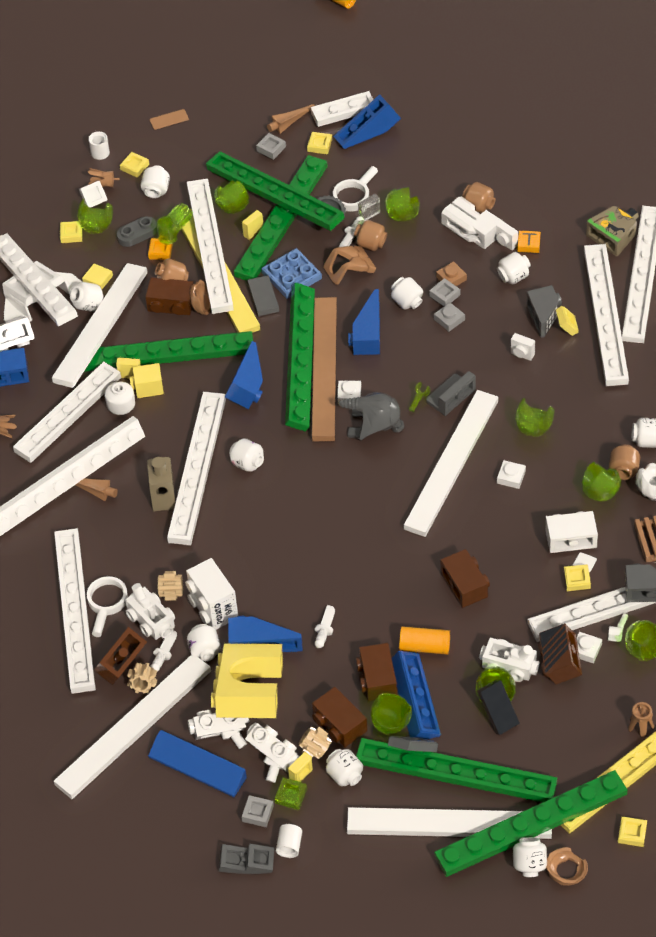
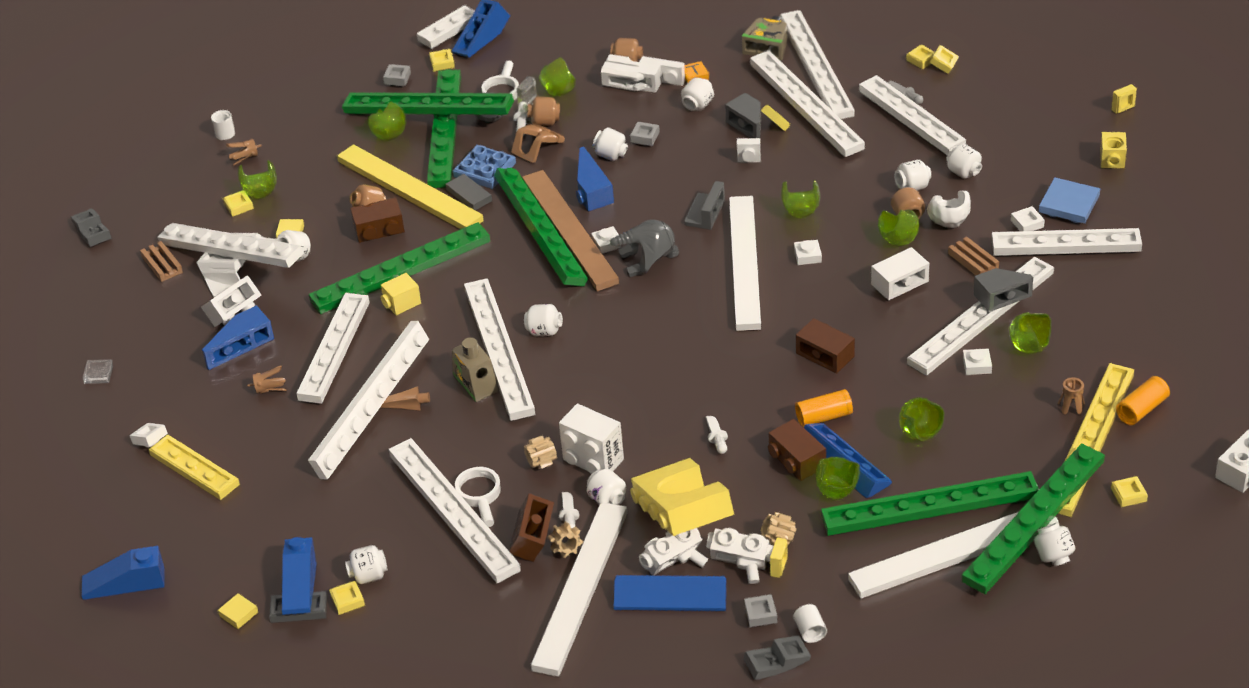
camera: 25 degrees left, 10 degrees down
white tile [52,263,147,388] -> none
white plate [79,181,108,208] -> none
white head [105,382,135,415] -> none
light yellow tile [116,358,141,379] -> none
dark grey plate [117,216,158,247] -> none
light yellow tile [120,152,149,178] -> none
white brick [125,583,175,640] -> none
white head [140,166,170,198] -> none
light orange tile [148,238,173,260] -> none
medium nougat sticker [150,109,189,130] -> none
clear neon green piece [157,203,193,245] -> none
white plate [187,179,234,314] -> none
medium nougat piece [190,280,211,315] -> none
blue slope [225,341,263,409] -> none
blue slope [228,616,303,652] -> none
light yellow tile [242,210,263,240] -> none
medium nougat piece [267,104,315,134] -> none
clear neon green plate [275,778,307,810] -> none
reddish brown brick [312,687,367,748] -> none
white head [326,749,363,786] -> none
dark grey tile [388,736,438,752] -> none
clear neon green hand [409,382,430,412] -> none
light grey plate [434,303,465,332] -> none
medium nougat plate [436,261,467,286] -> none
black tile [477,679,520,735] -> none
white brick [479,638,540,682] -> none
reddish brown brick [538,623,582,685] -> none
medium nougat piece [546,847,588,886] -> none
light yellow tile [564,564,591,591] -> none
white sticker [573,552,597,572] -> none
white hand [608,613,628,642] -> none

